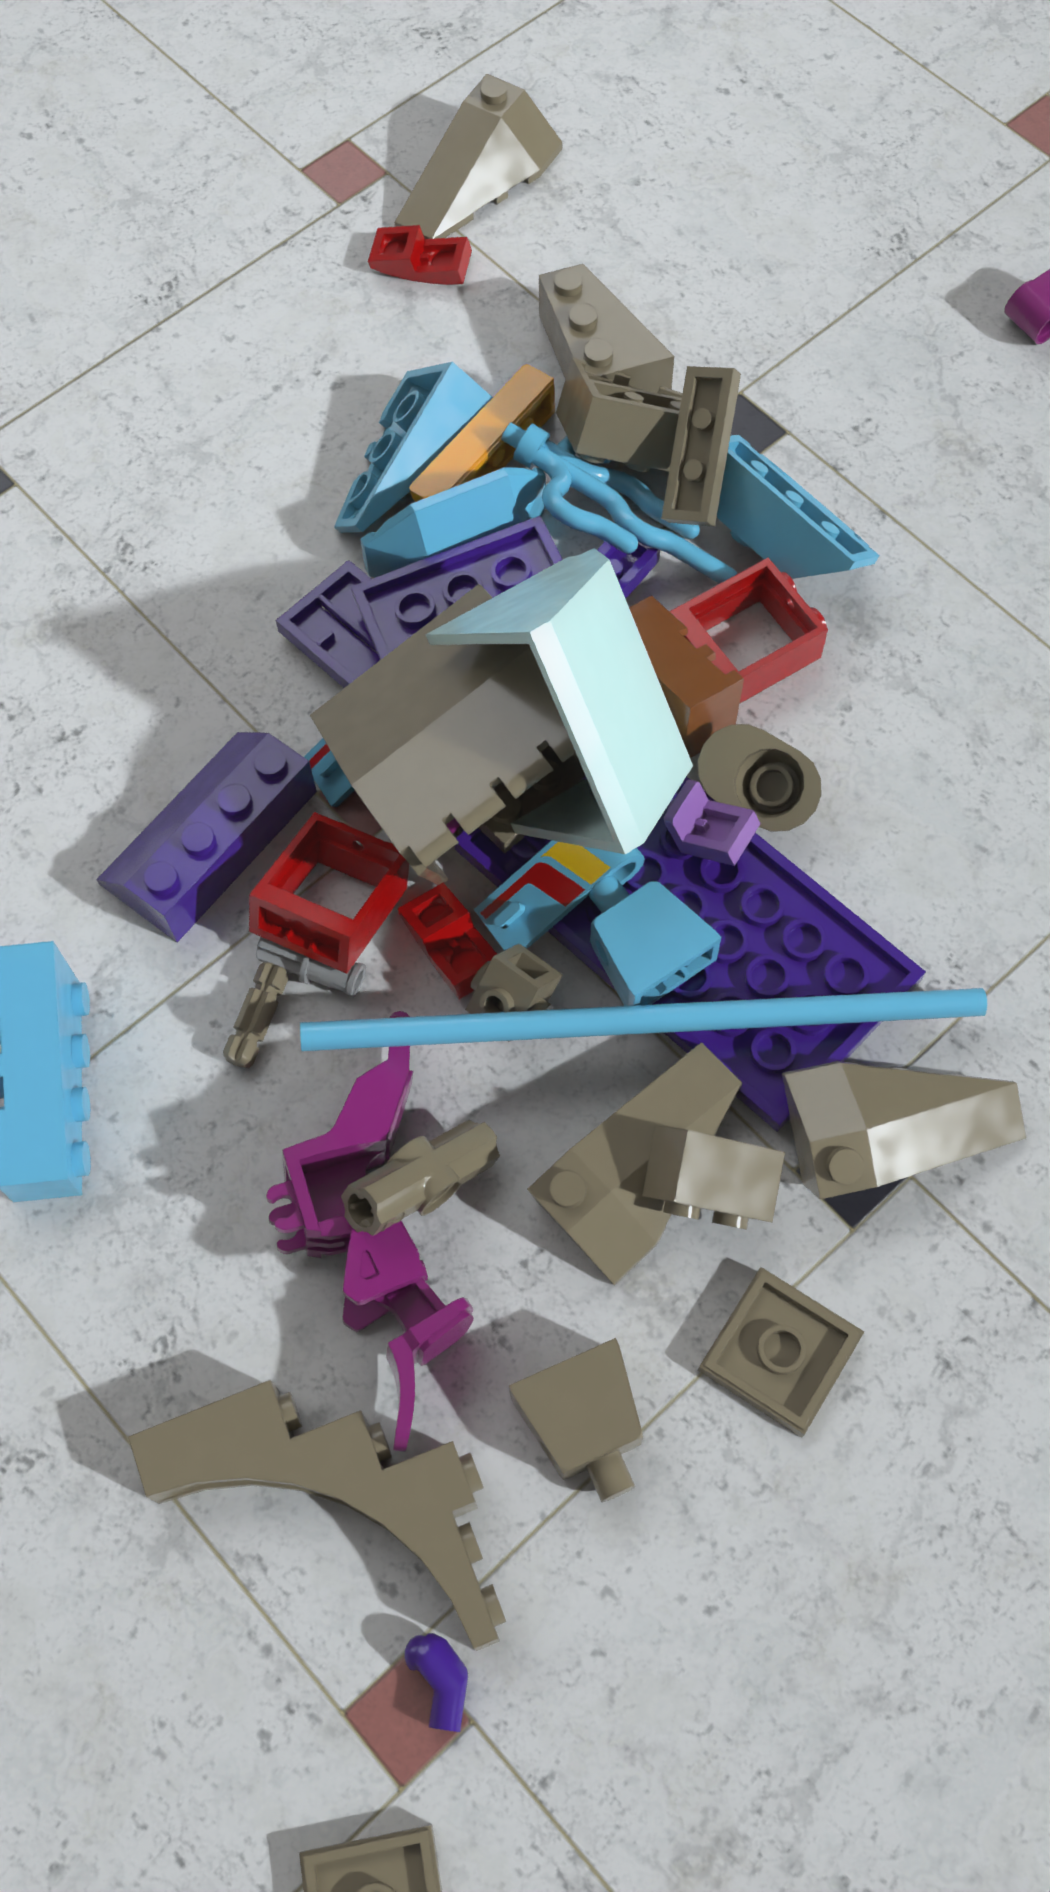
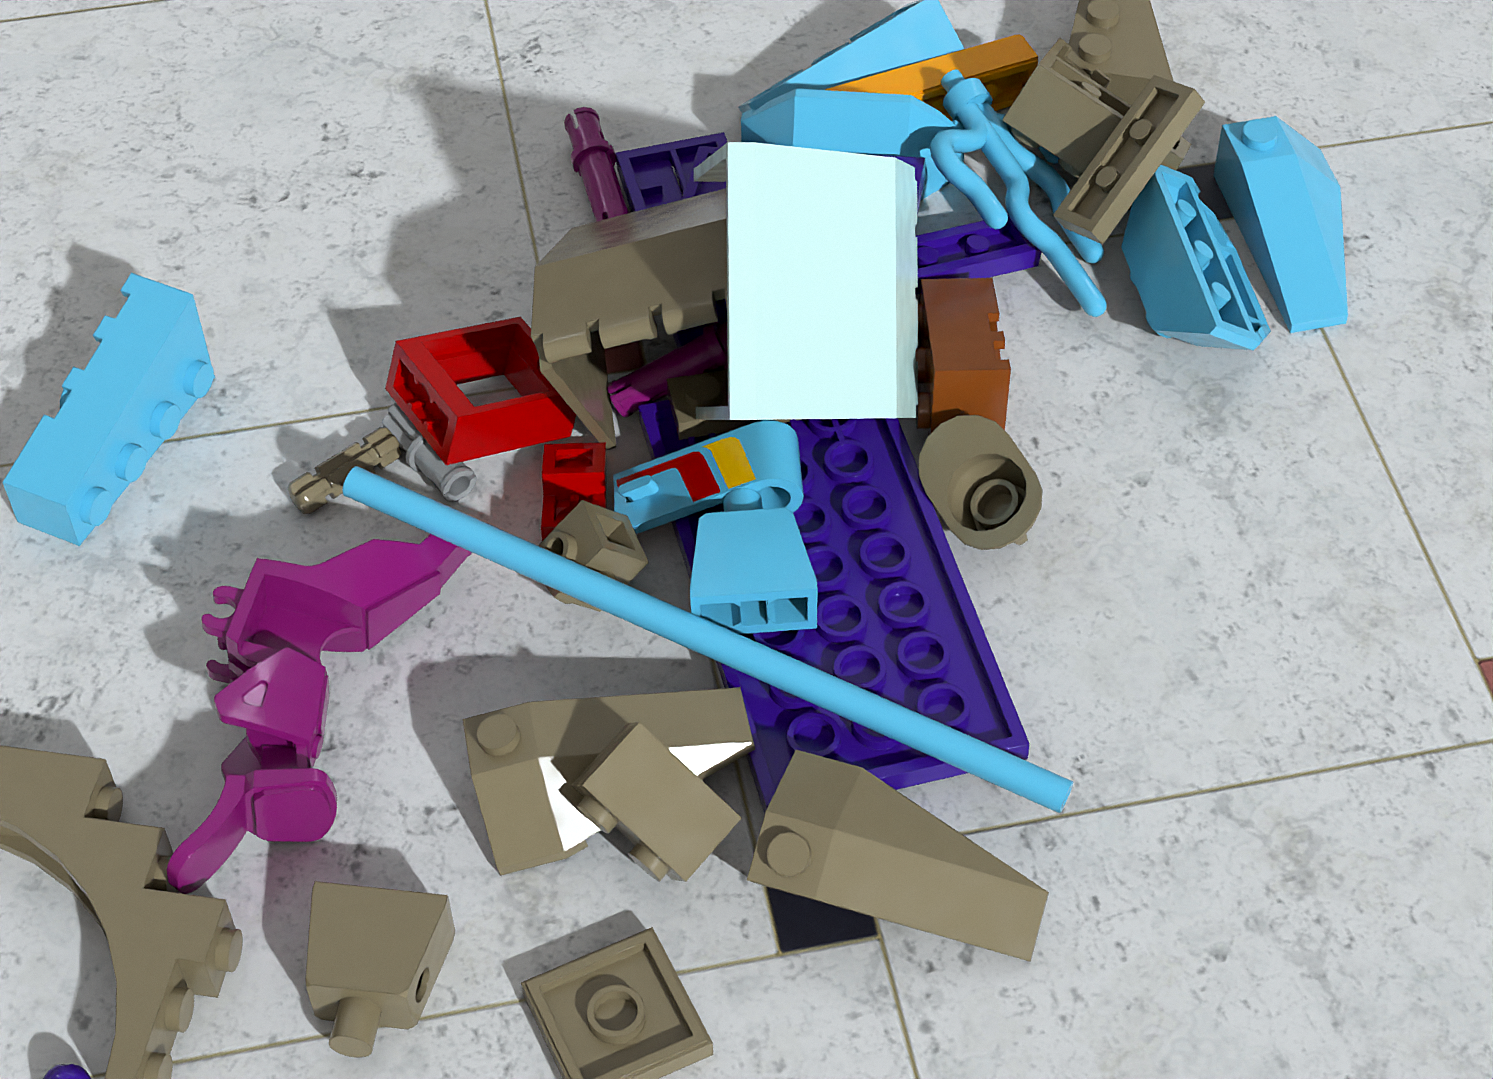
camera: 30 degrees right, 15 degrees down
dark purple slope [96,732,317,943] -> none
dark tan piece [341,1119,500,1236] -> none
medium lavender bracket [664,780,760,866] -> none
red window [670,557,828,703] -> none
none -> magenta pin [564,107,629,221]
none -> medium azure wedge [1213,116,1348,333]

